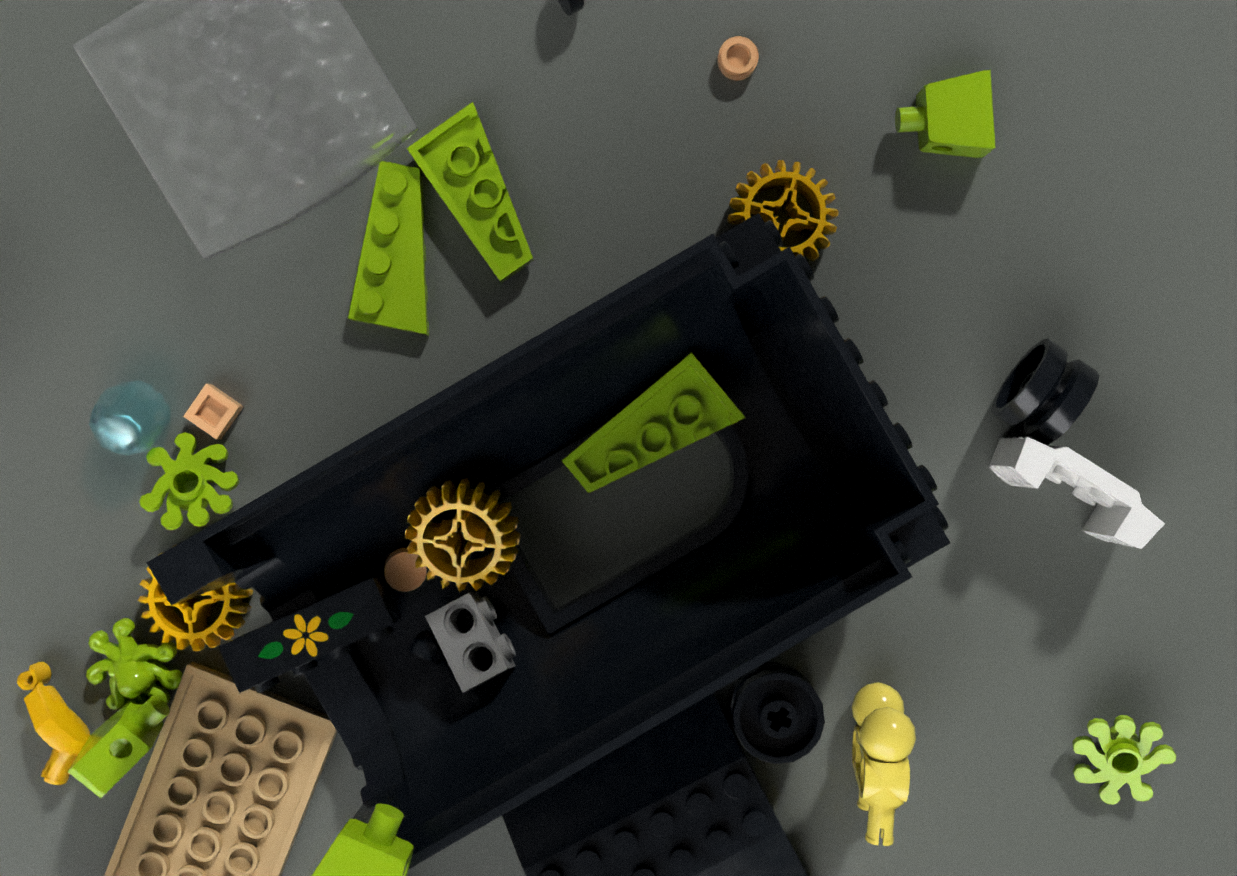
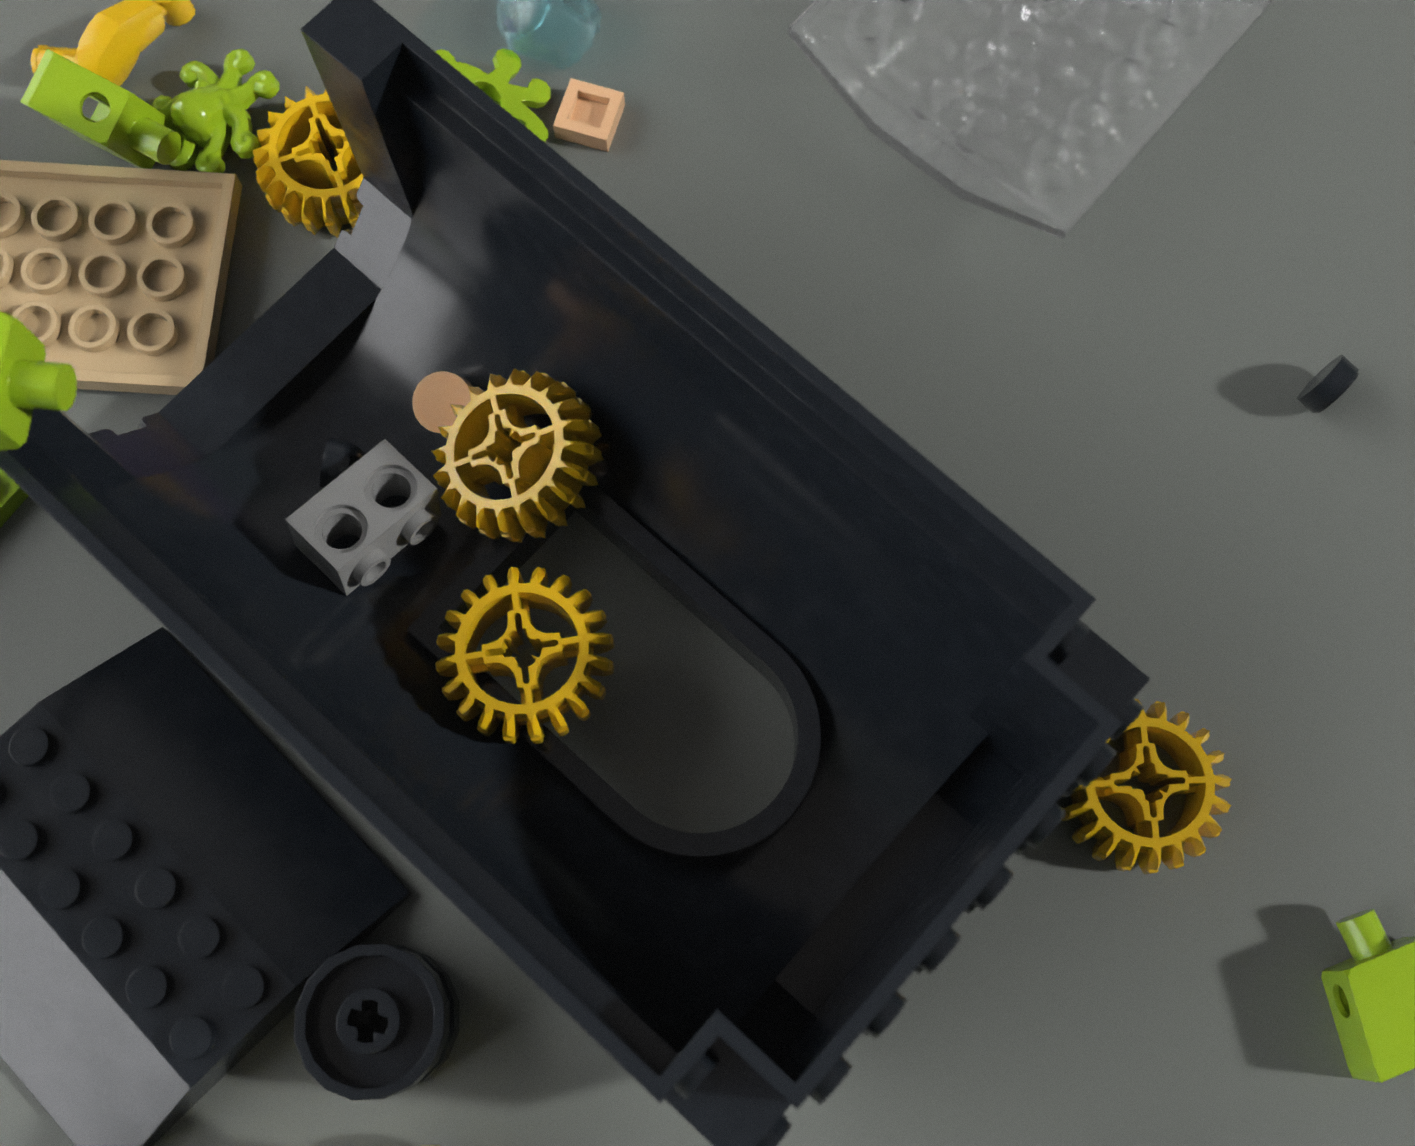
camera: 70 degrees right, 15 degrees down
black brick [219,572,402,693] -> none
lime wing [348,160,429,336] -> none
lime wing [407,102,534,283] -> none
lime wing [562,353,746,493] -> none
light nougat tile [717,36,759,81] -> none
none -> yellow gear [435,566,615,744]

